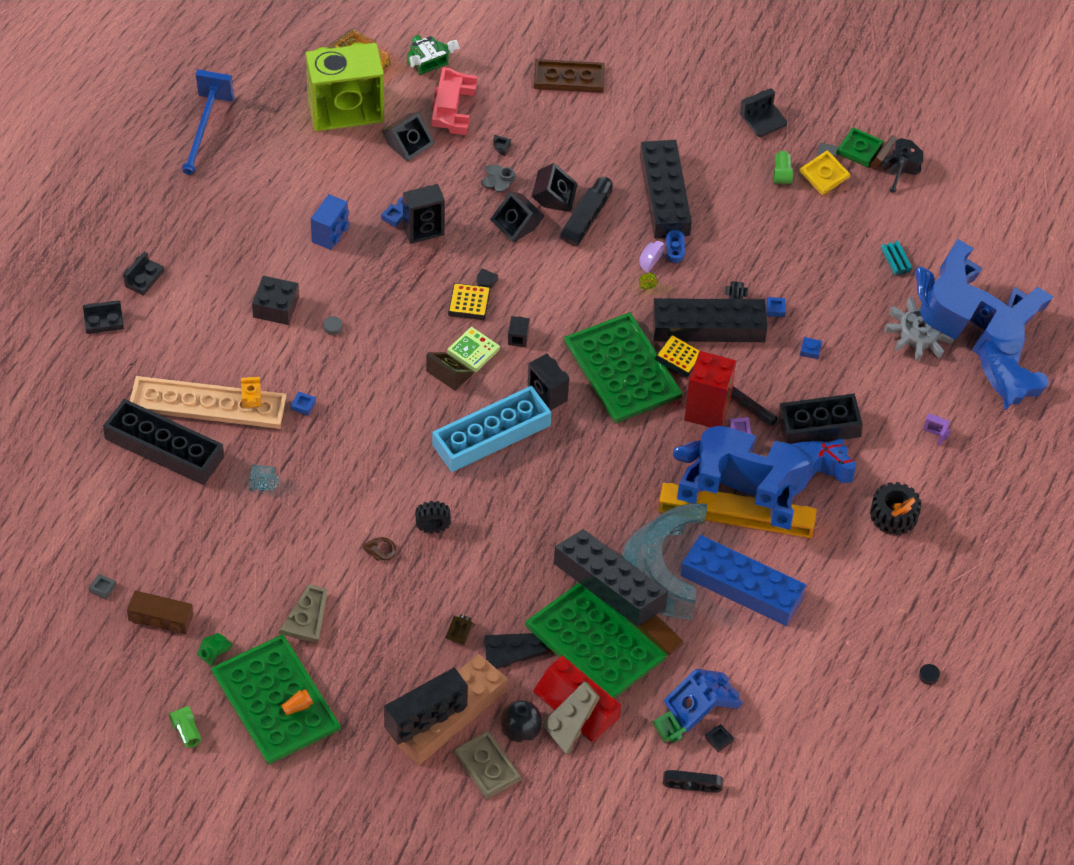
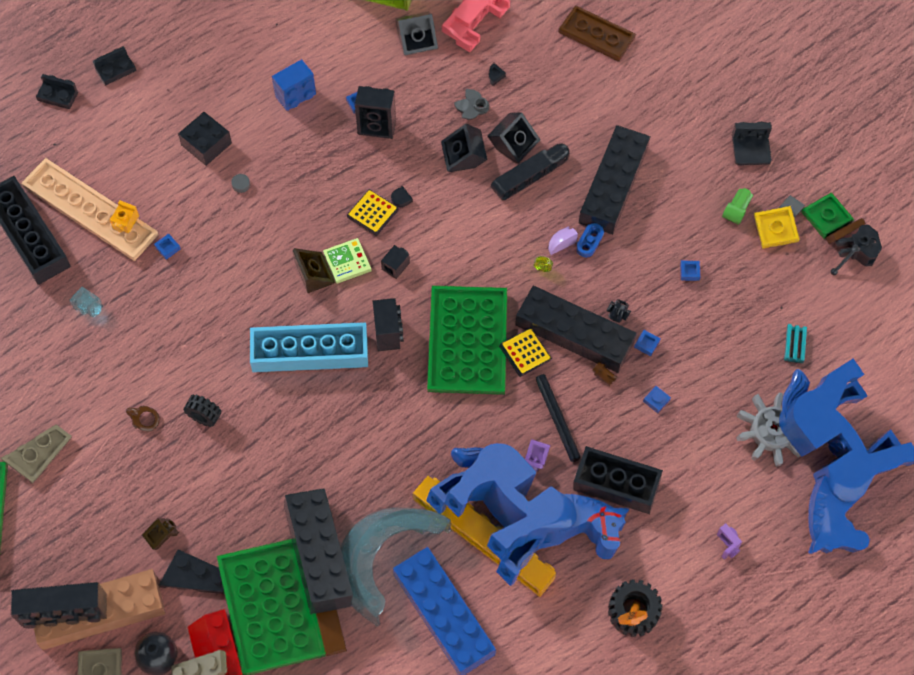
camera: 30 degrees right, 10 degrees up
red brick [684,351,737,428] -> none
none -> reddish brown pin [592,362,617,386]
none -> blue plate [680,260,700,281]

